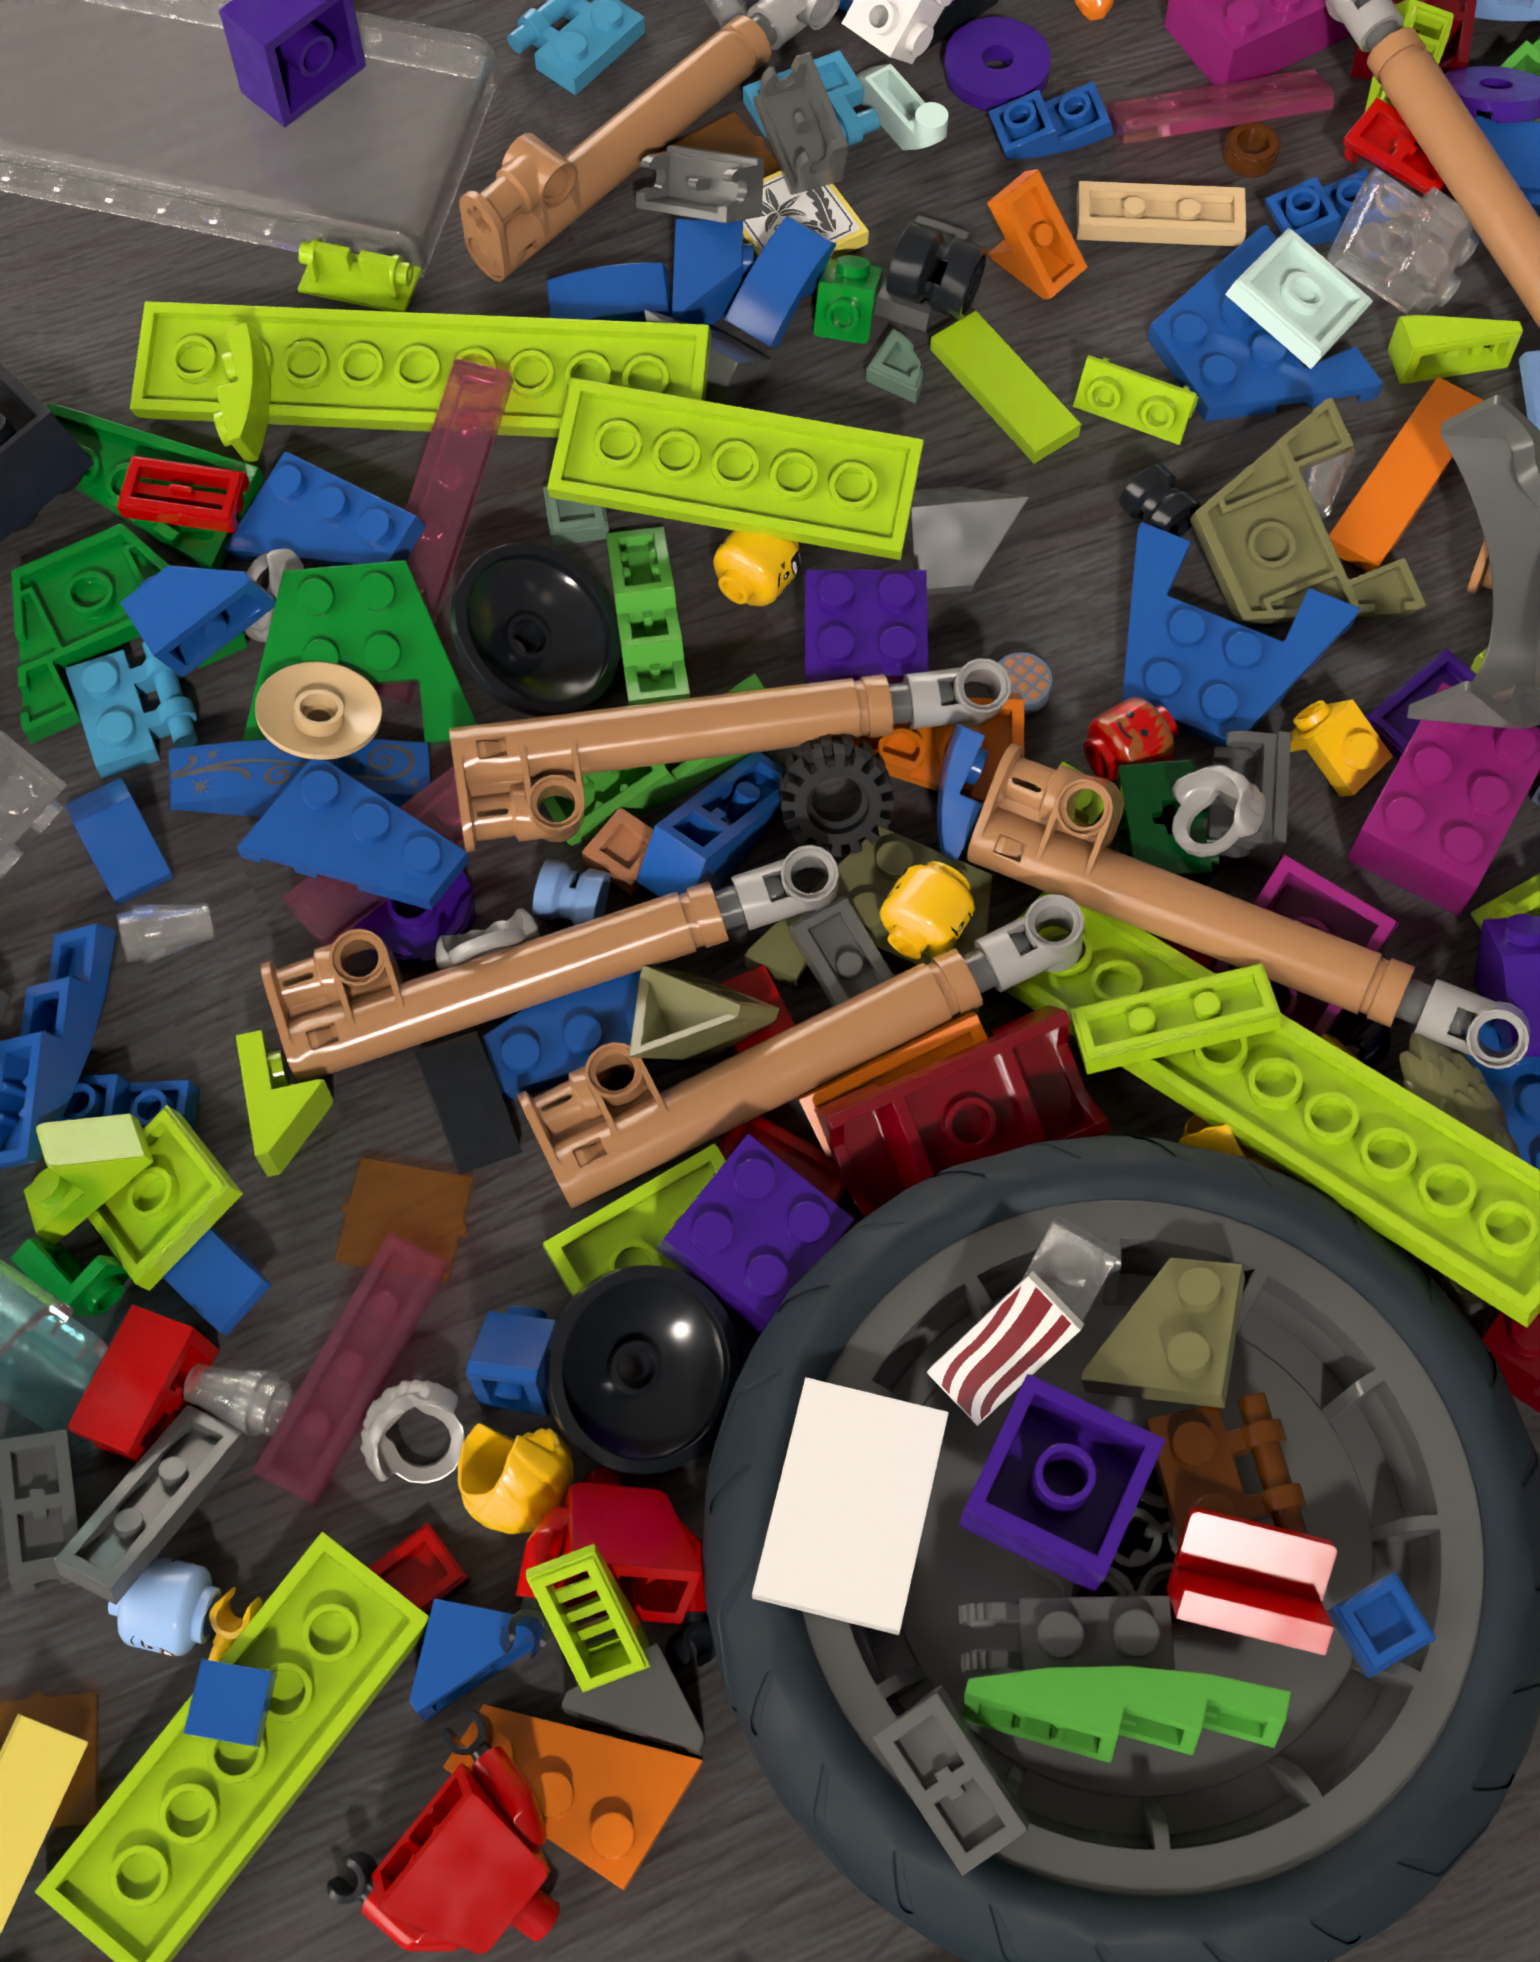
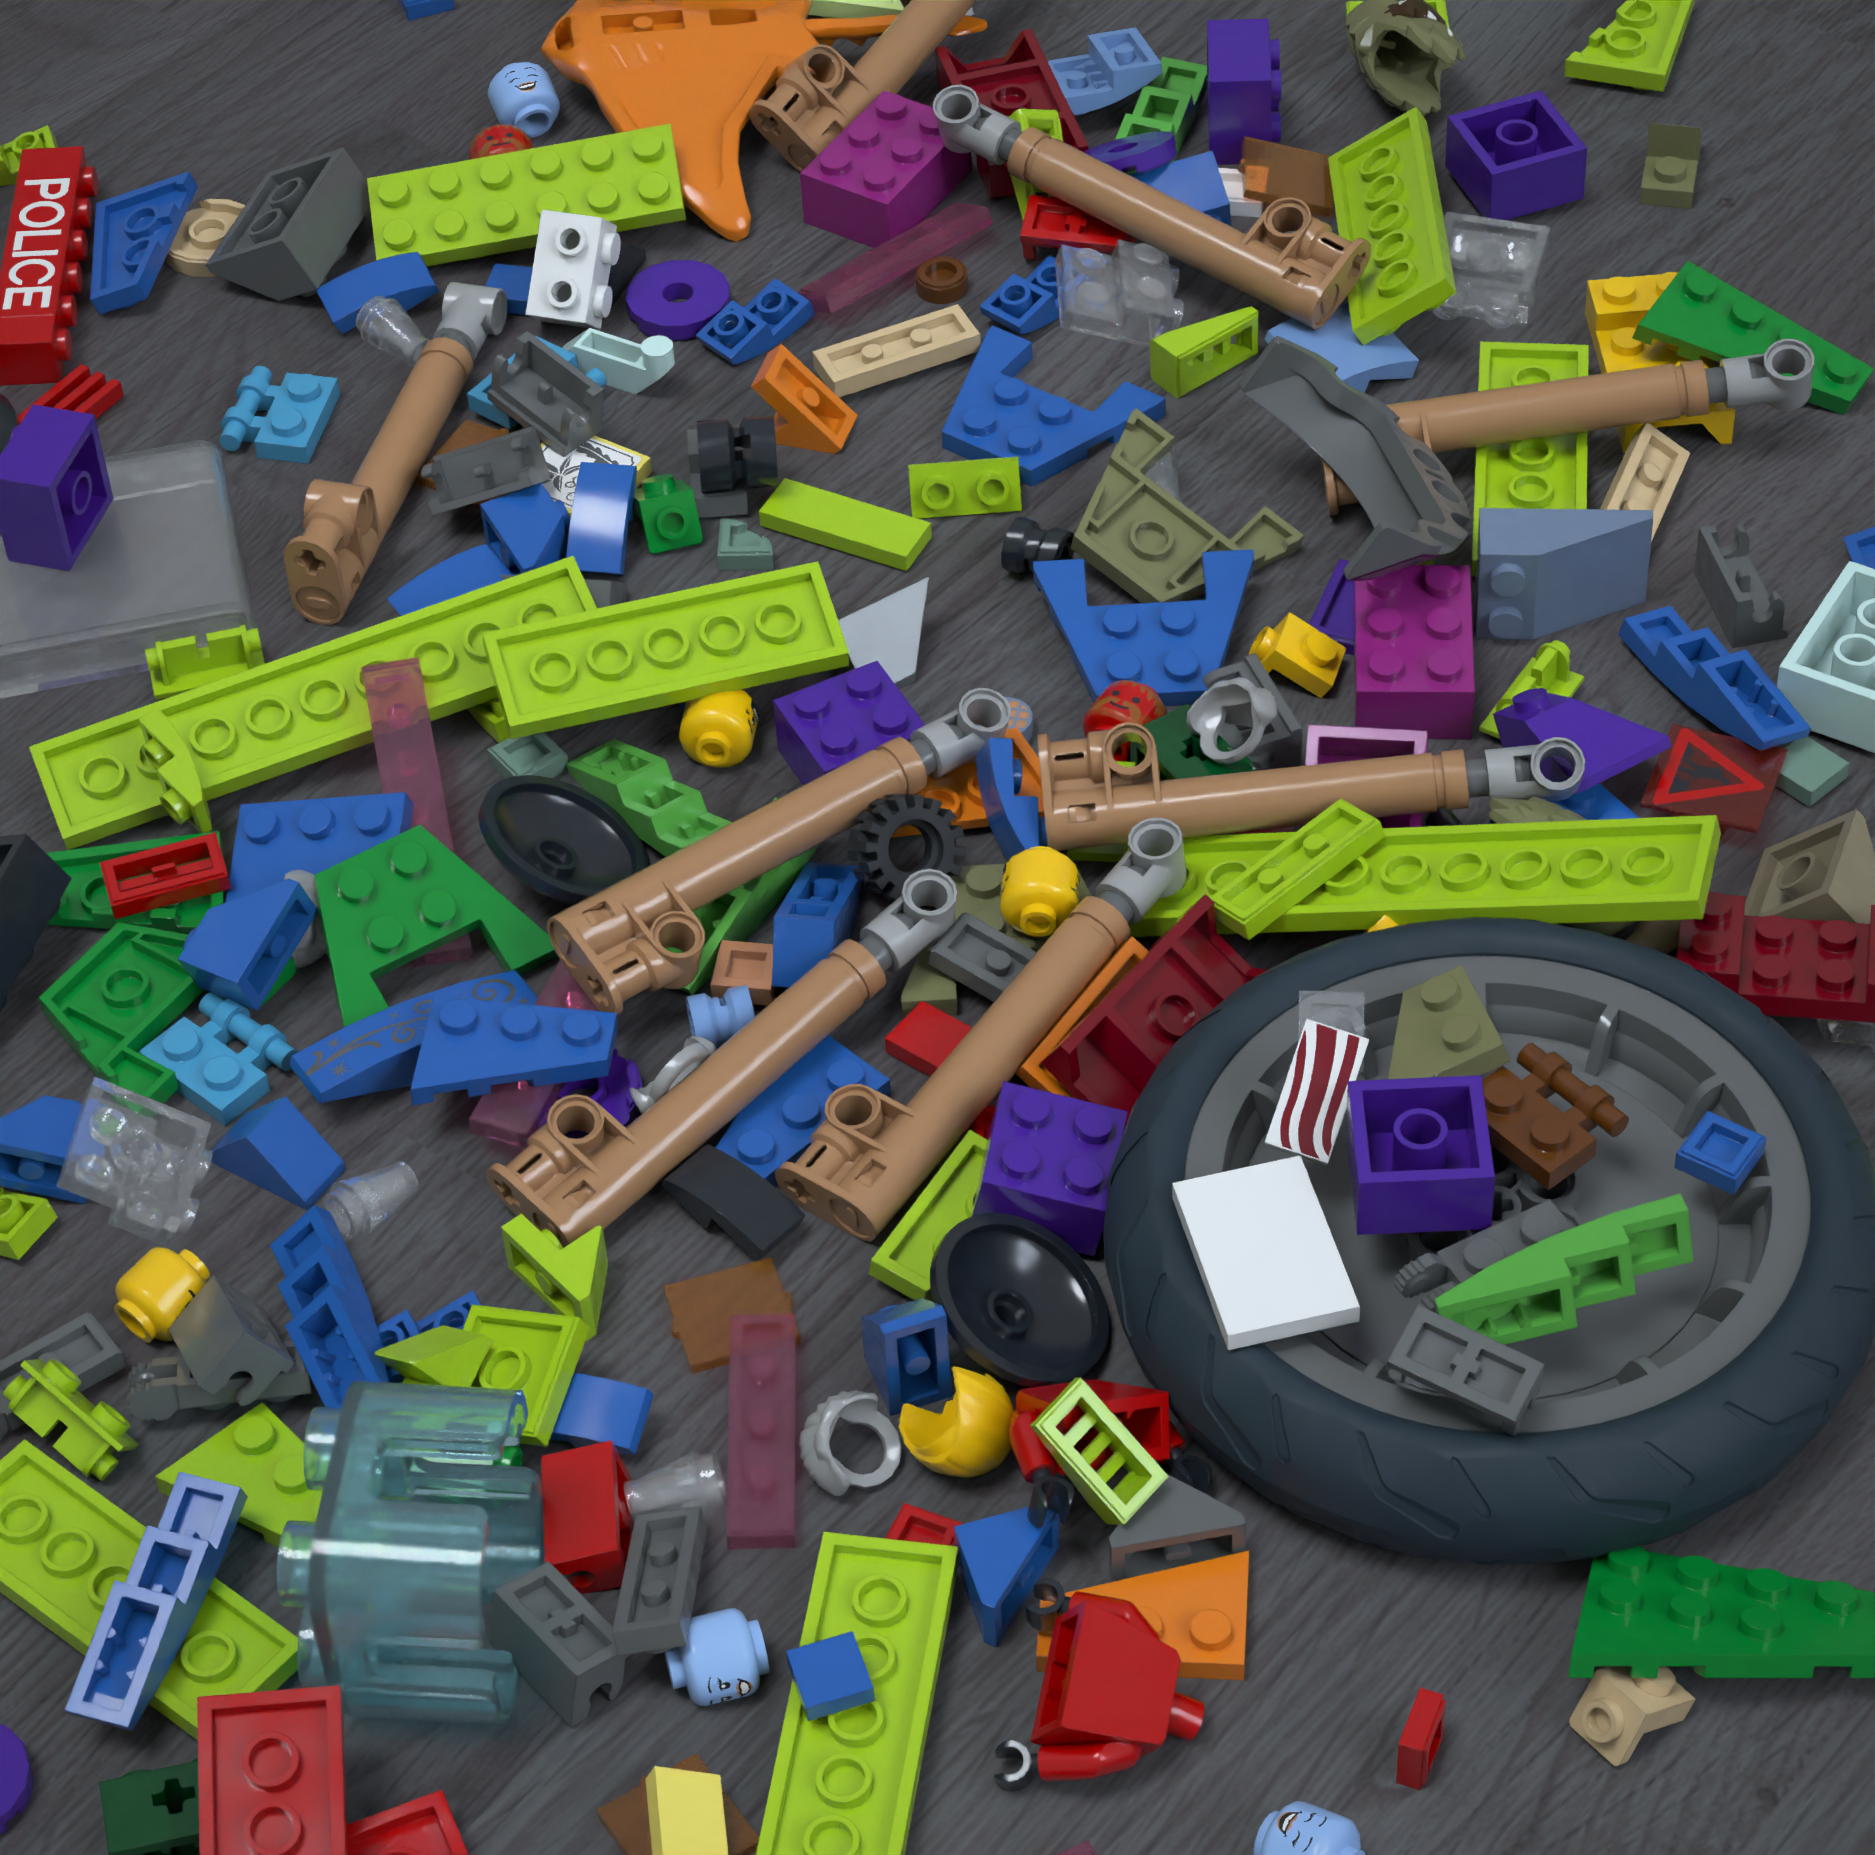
camera: 25 degrees left, 20 degrees down
yellow hand [208,1587,263,1662] -> none
tan dish [255,662,382,760] -> none
olive slope [629,965,779,1061] -> none
panel [1166,1507,1337,1656] -> none
light aqua tile [1225,228,1373,369] -> none
orange tile [1329,377,1484,573] -> none

